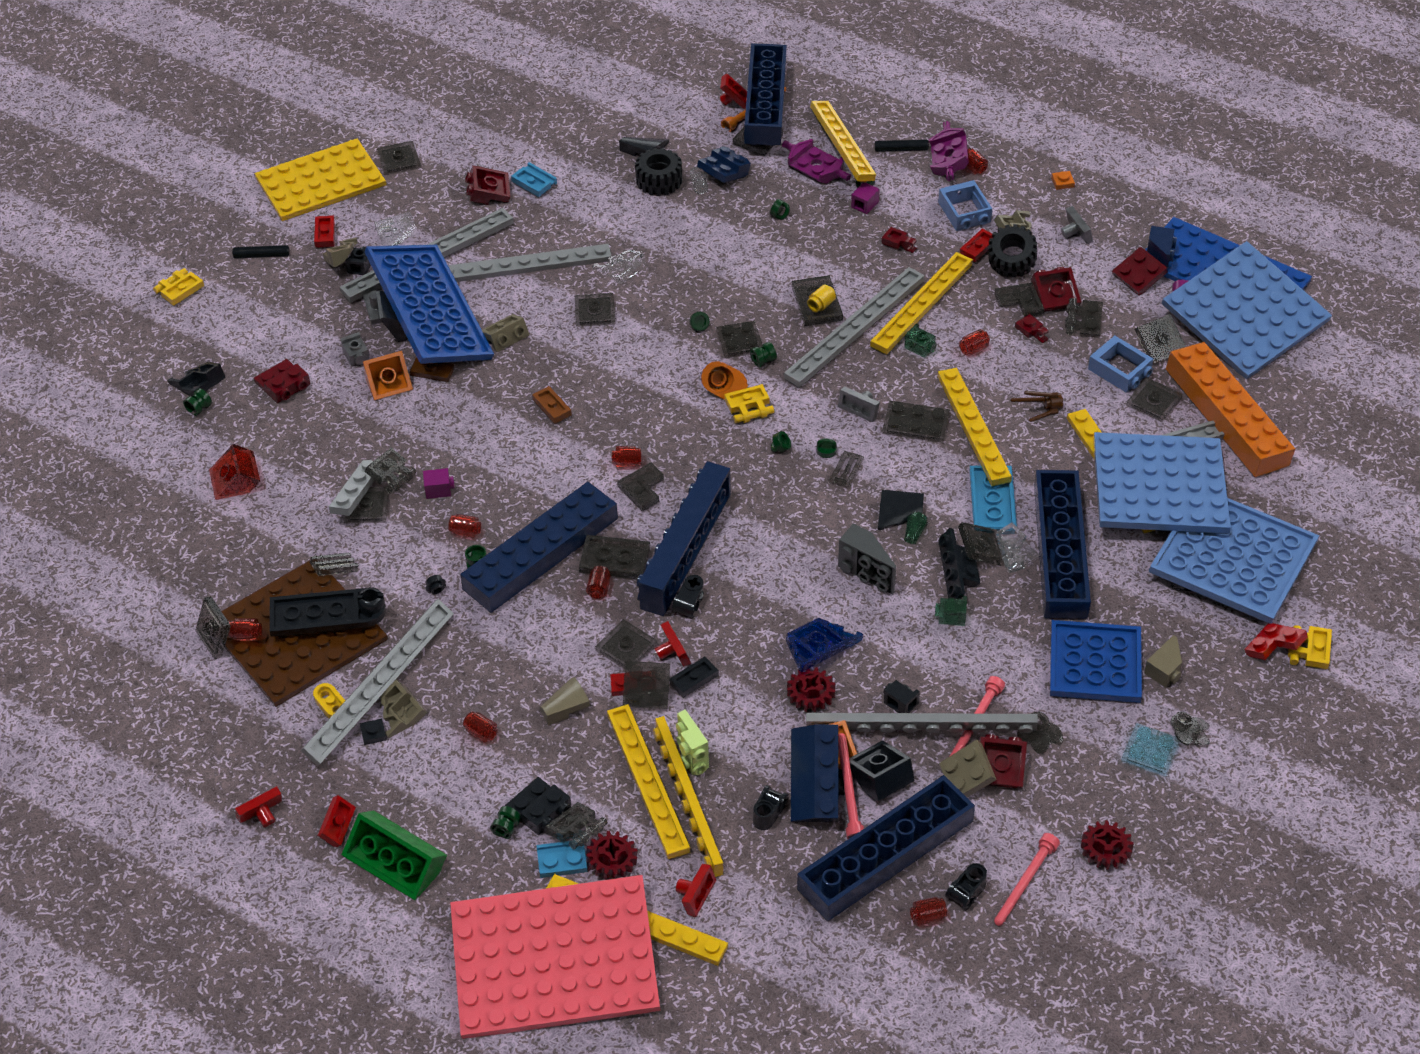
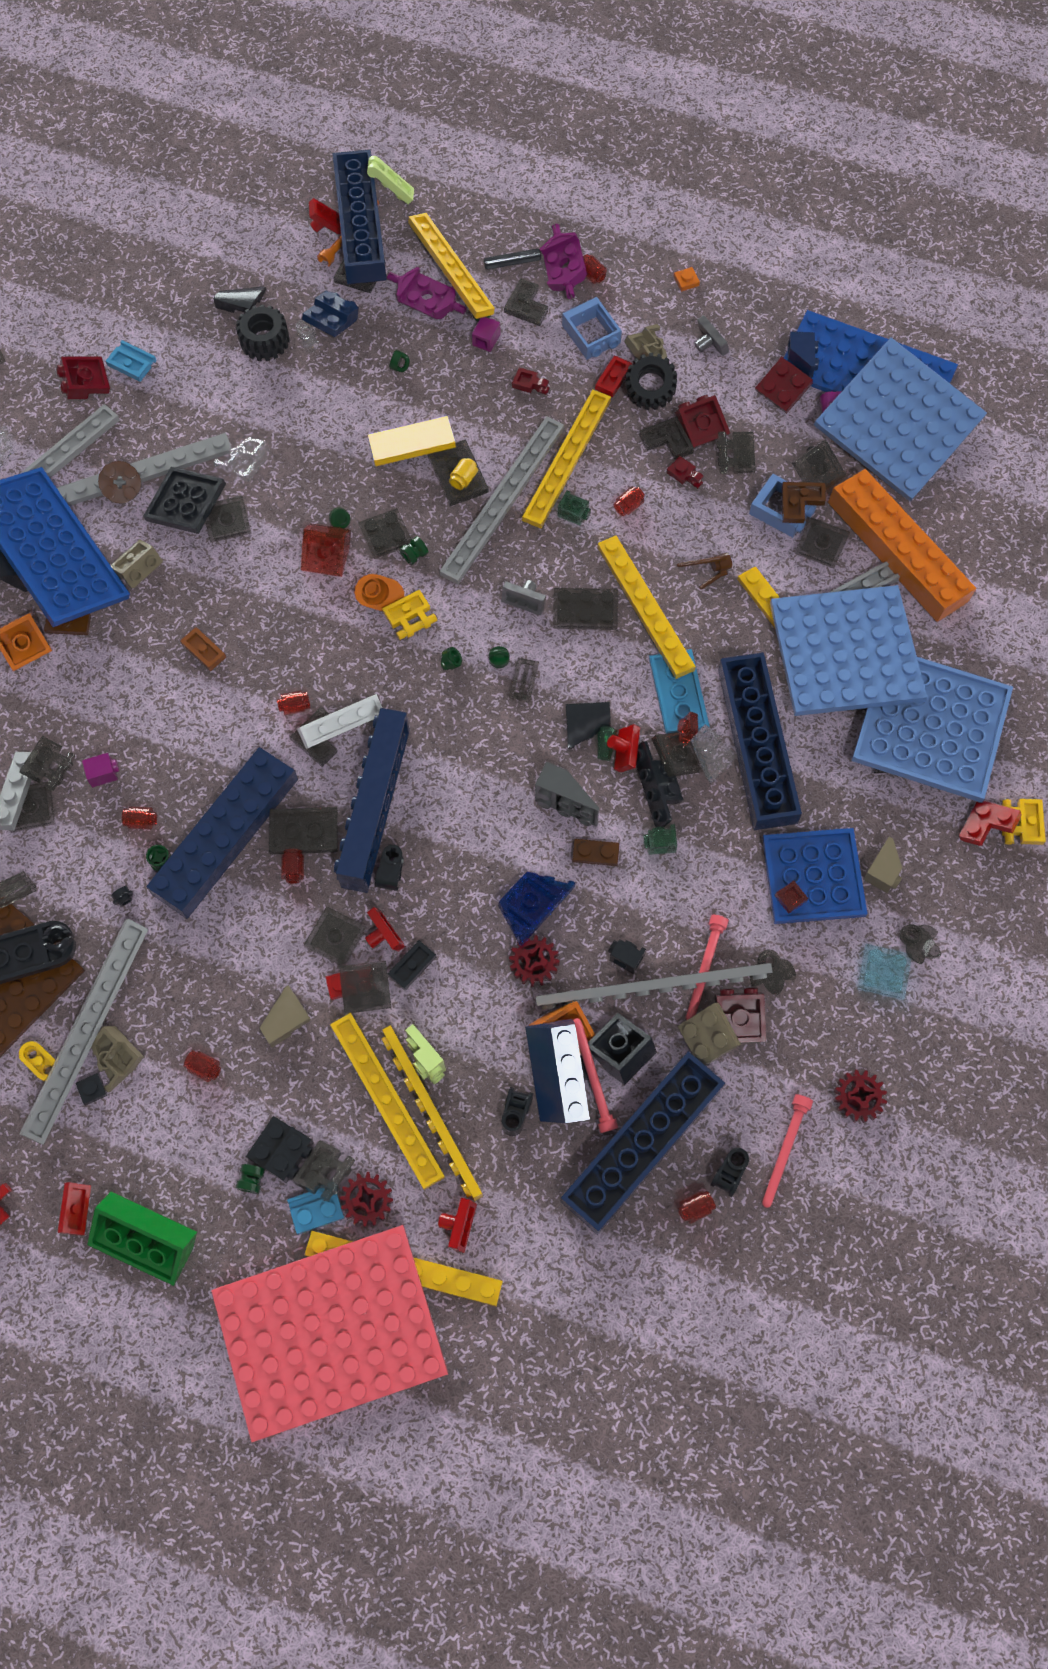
camera: 10 degrees left, 20 degrees up
none -> reddish brown plate [98,461,141,504]
none -> black plate [143,467,226,534]
none -> white plate [297,694,382,749]
none -> clear red slope [301,523,351,577]
none -> yellowish green plate [367,156,414,204]
none -> tile [368,416,456,466]
none -> clear smoke plate [504,278,548,326]
none -> reddish brown plate [572,839,620,866]
none -> red tile [607,724,640,772]
none -> clear red plate [677,712,698,743]
none -> clear red plate [775,881,808,914]
none -> reddish brown plate [782,482,826,523]

